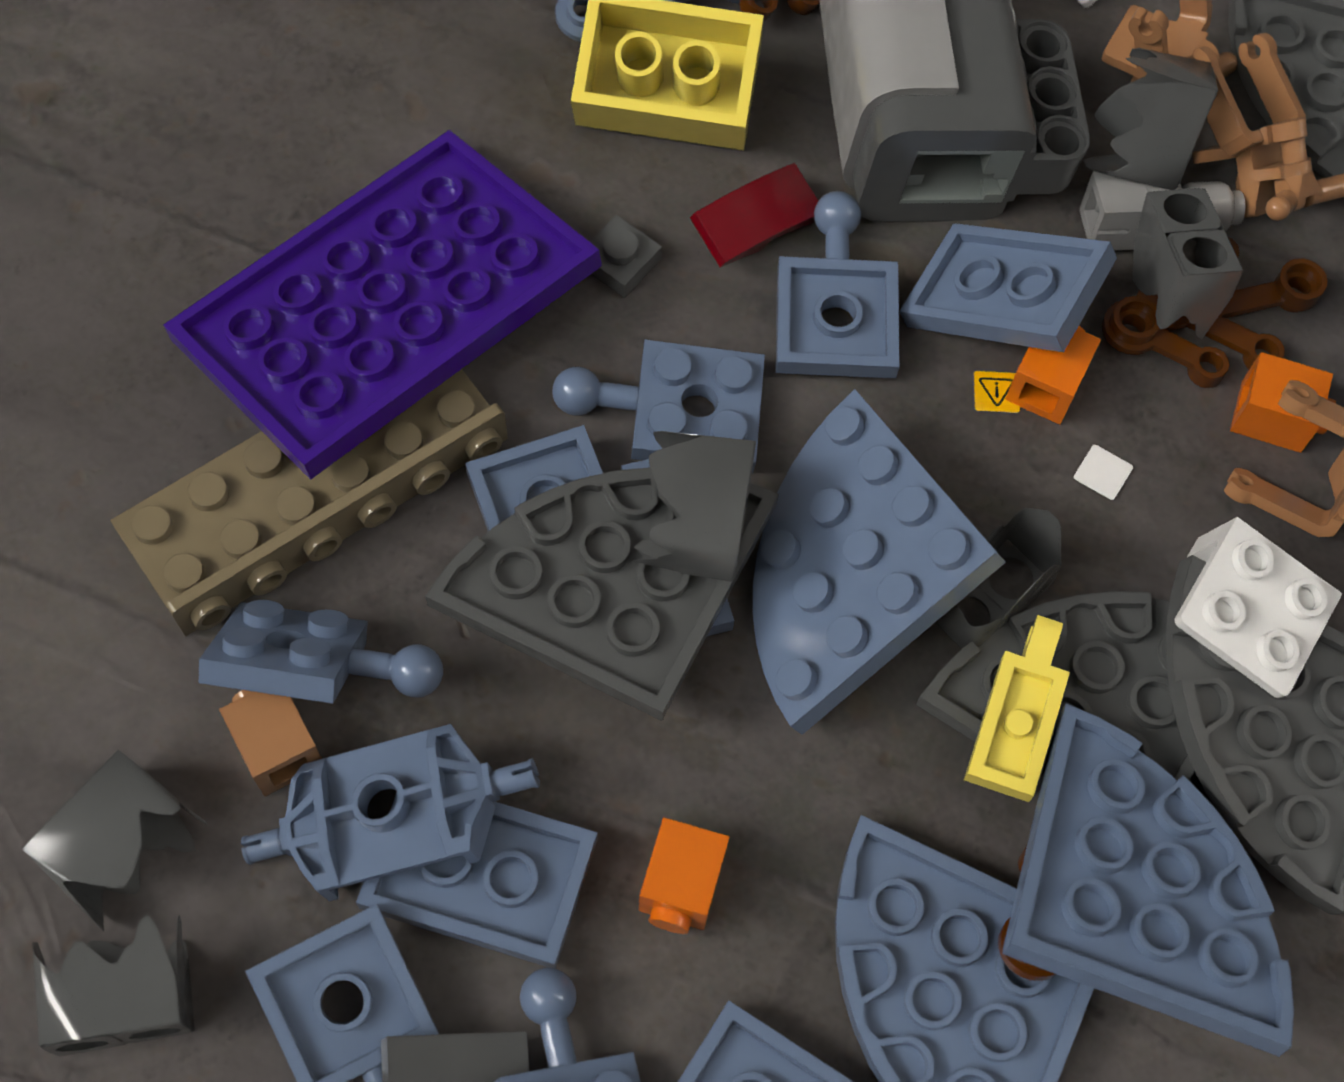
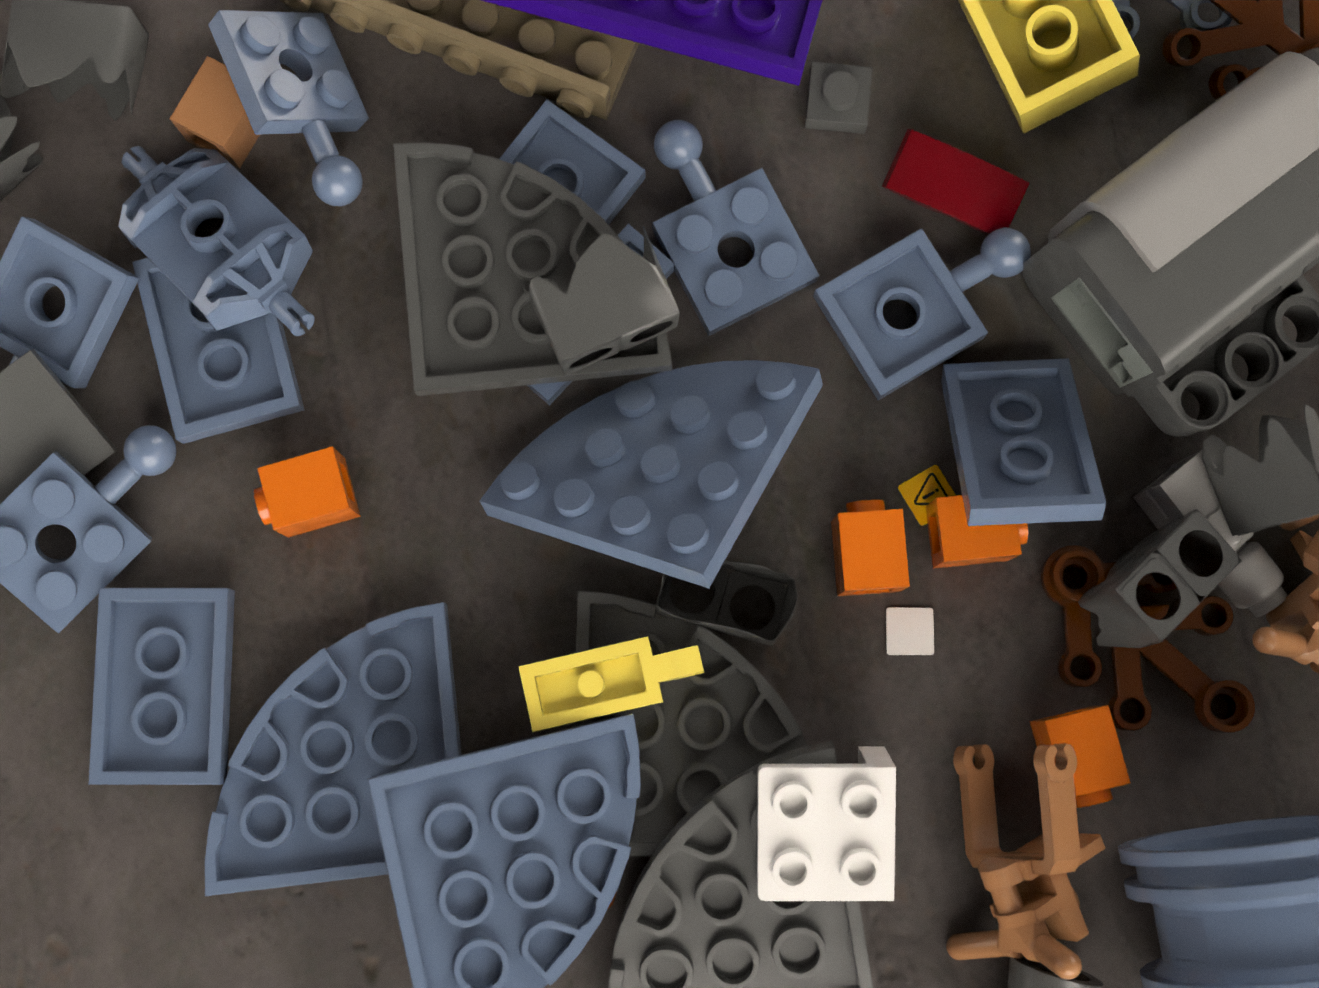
camera: 60 degrees right, 15 degrees up
none -> orange brick [831,500,910,596]

